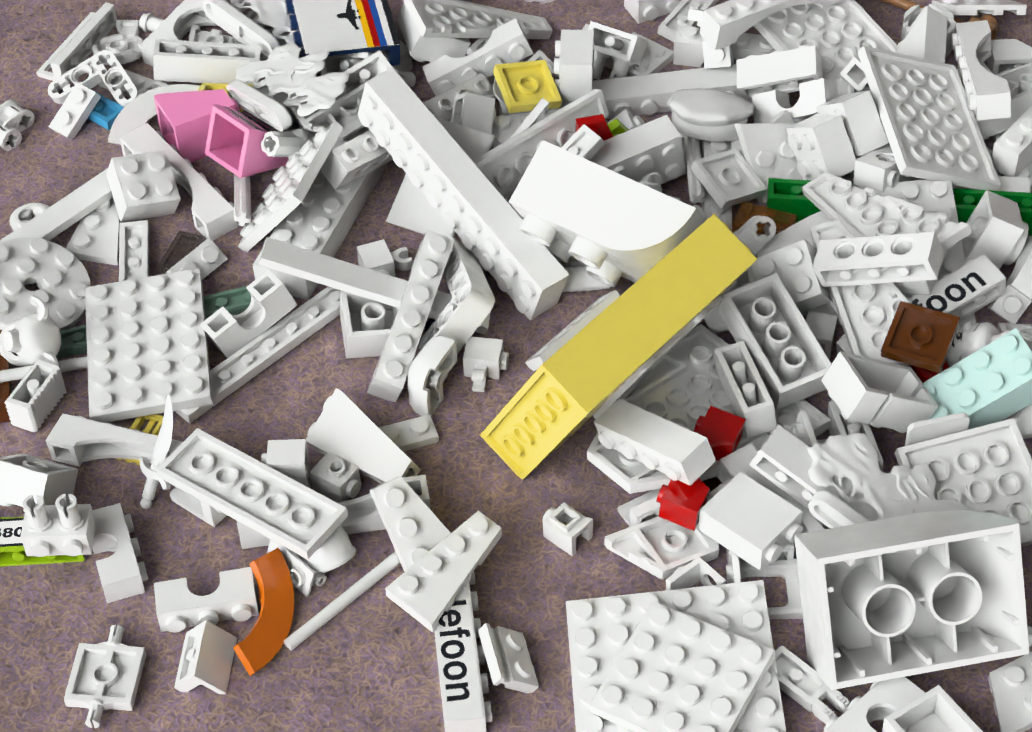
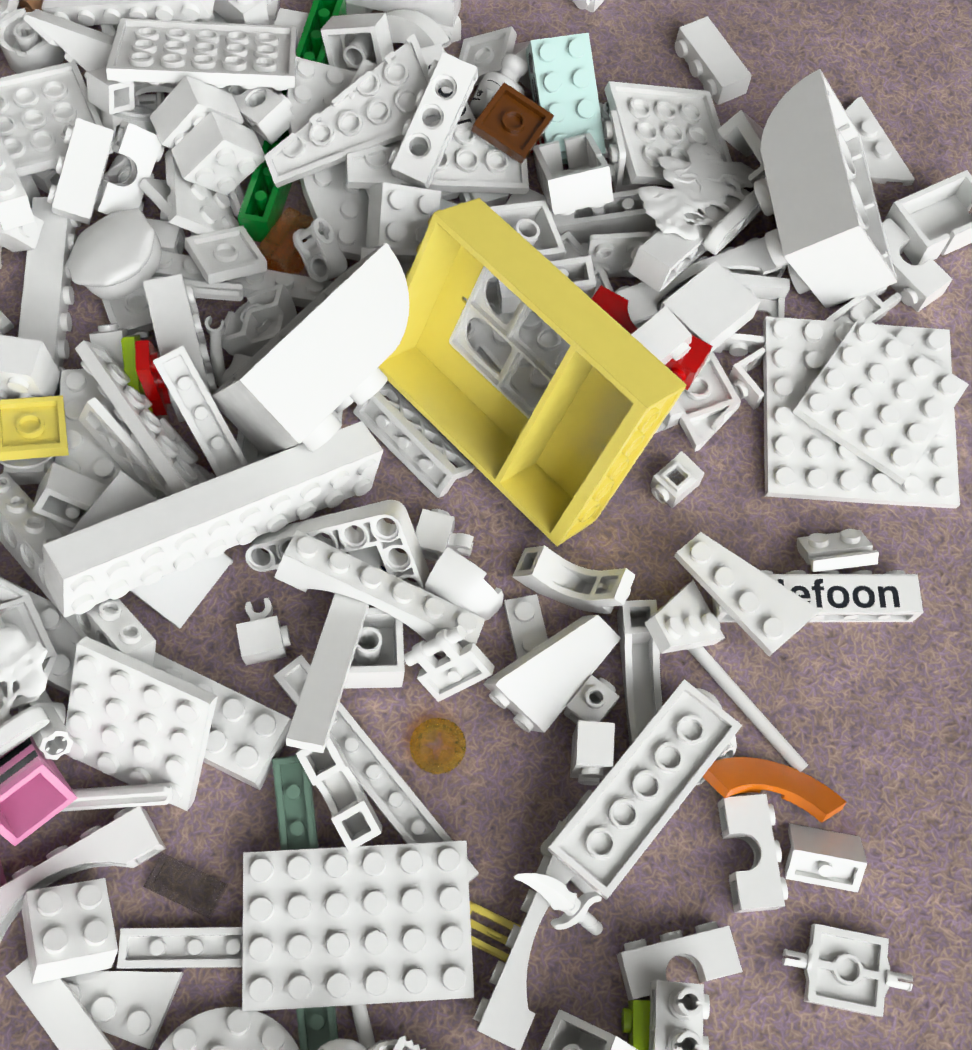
camera: 90 degrees left, 20 degrees up
white plate [166,237,227,280] -> none
none -> white plate [404,625,495,702]
none -> clear yellow gear [410,718,466,775]
none -> white arch [512,545,635,614]

